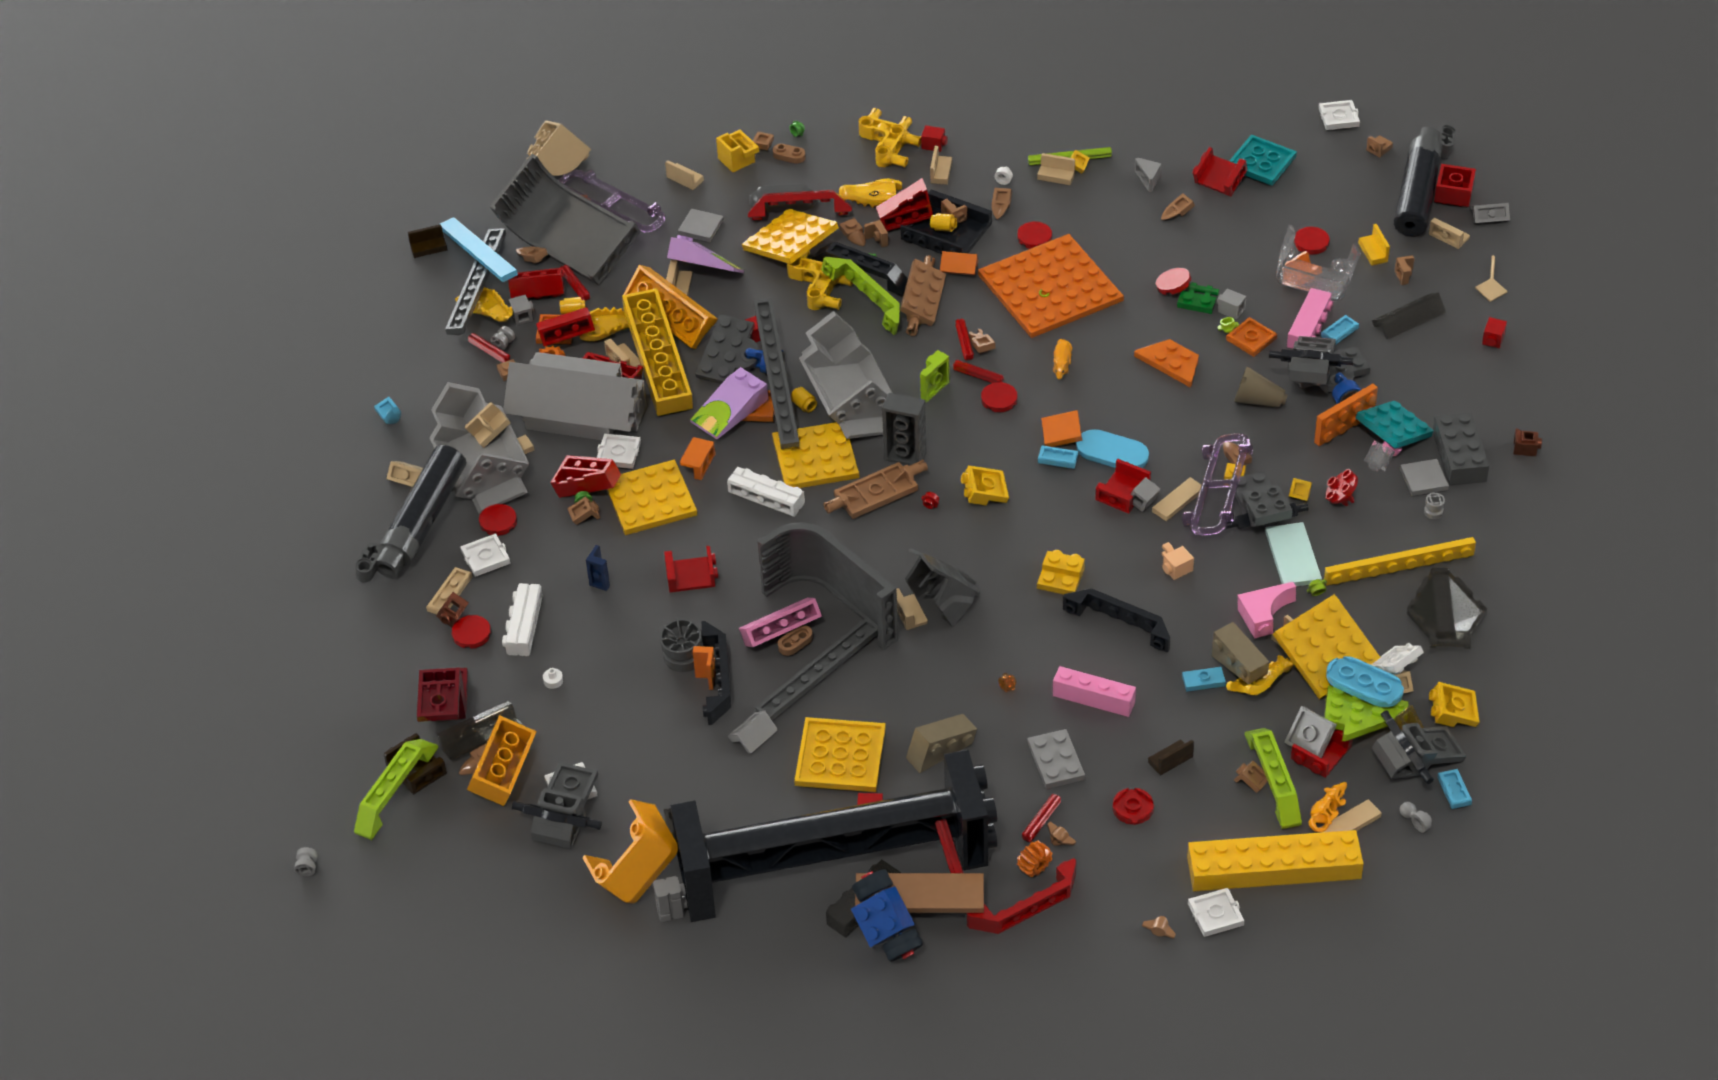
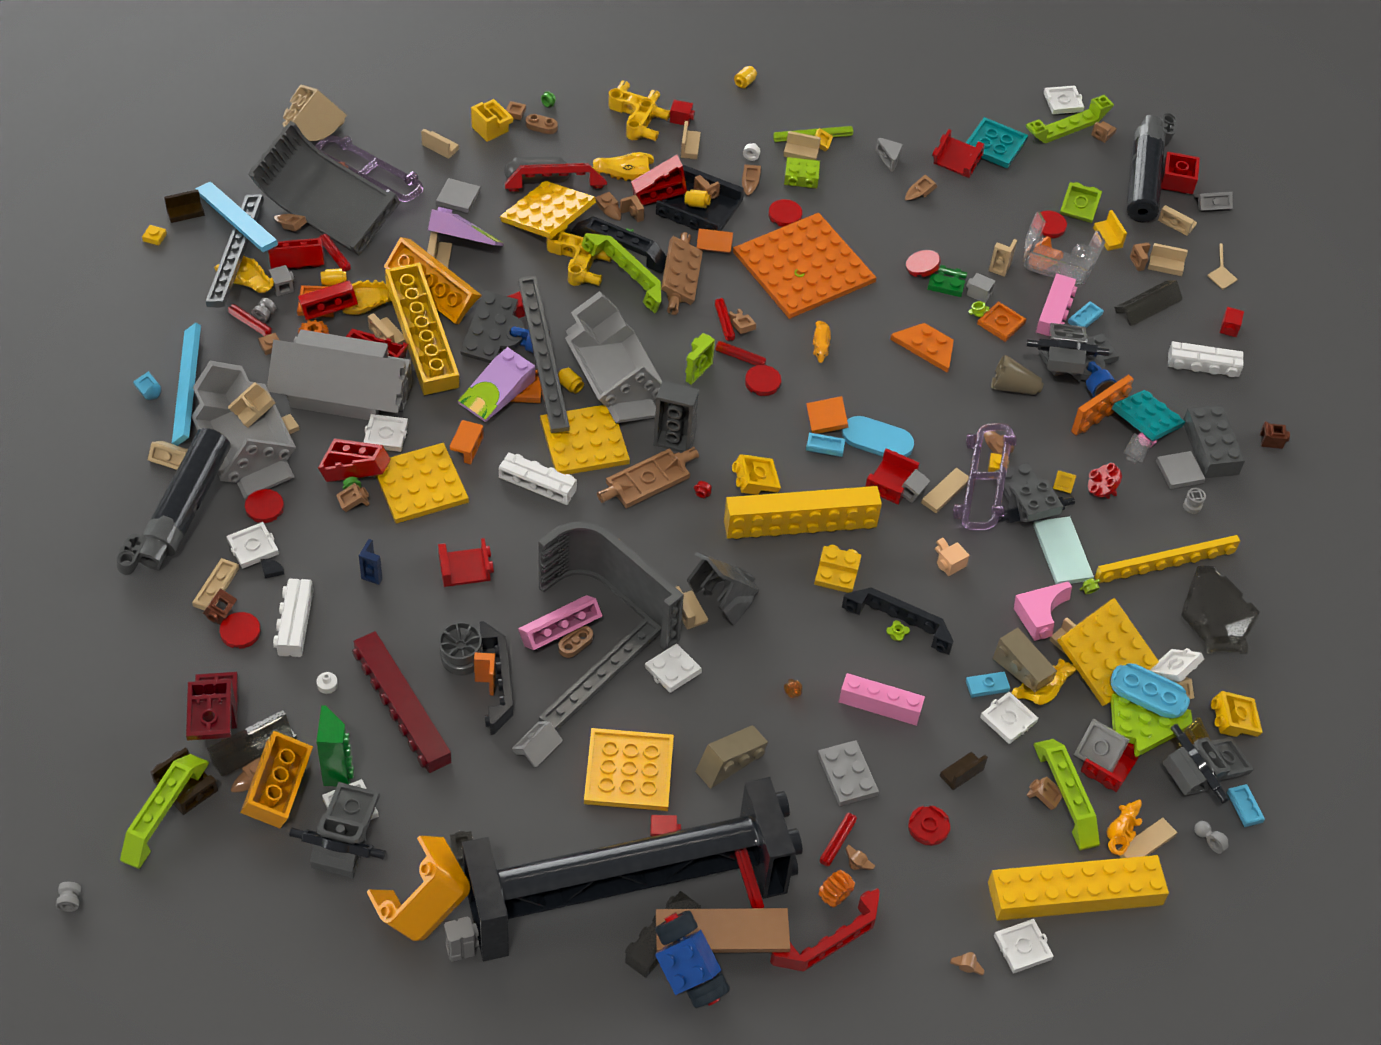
camera: 10 degrees left, 5 degrees up
none -> yellow plate [142,225,167,246]
none -> medium azure tile [172,322,201,446]
none -> black tile [261,559,284,579]
none -> green wedge [316,705,354,787]
none -> dark red brick [352,631,452,773]
none -> white plate [645,643,702,693]
none -> yellow brick [724,486,882,539]
none -> yellow brick [734,66,757,88]
none -> lime plate [784,157,820,189]
none -> lime plate [886,620,910,641]
none -> white plate [980,692,1038,744]
none -> tan panel [989,239,1017,277]
none -> lime slope [1026,95,1114,144]
none -> lime plate [1060,182,1102,223]
none -> tan panel [1148,243,1188,276]
none -> white brick [1168,341,1243,377]

